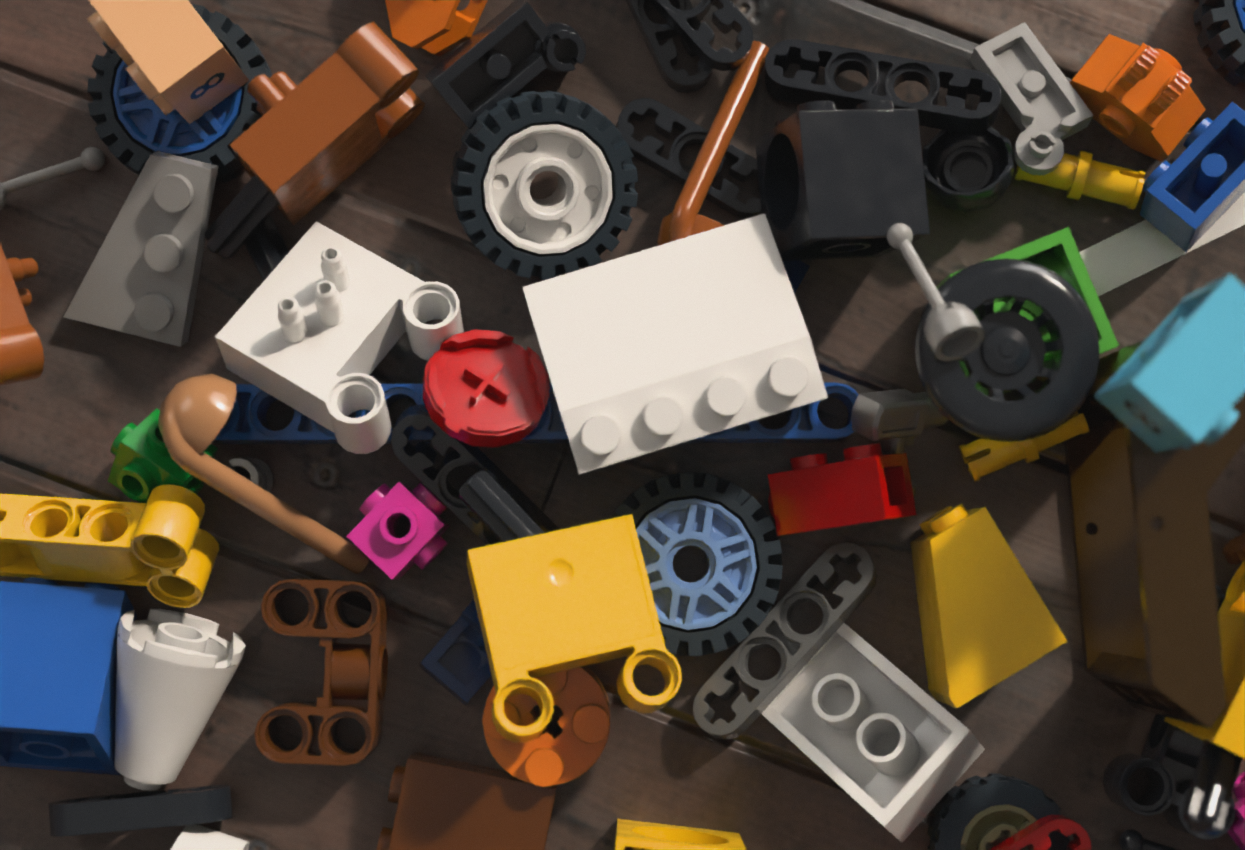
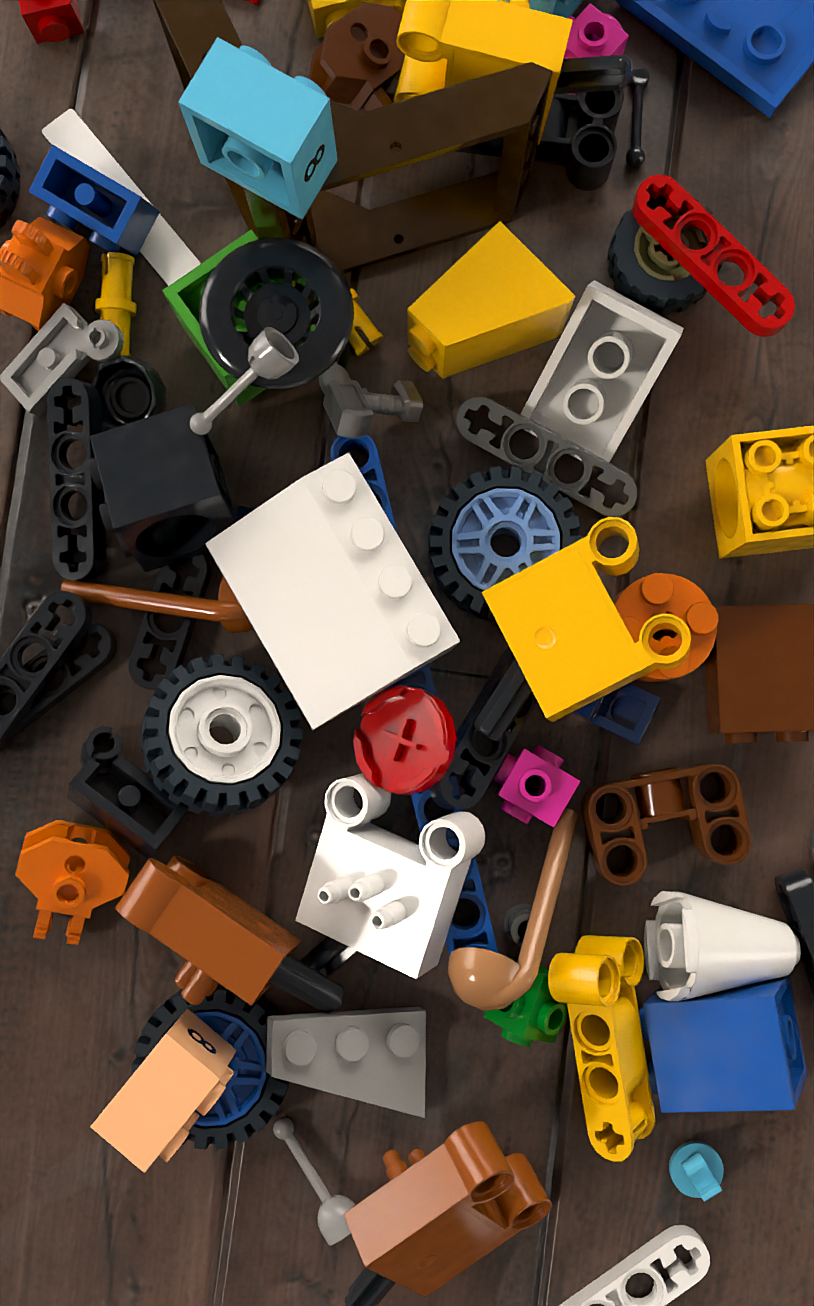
camera: 100 degrees left, 0 degrees up
red brick [768,443,916,536] -> none

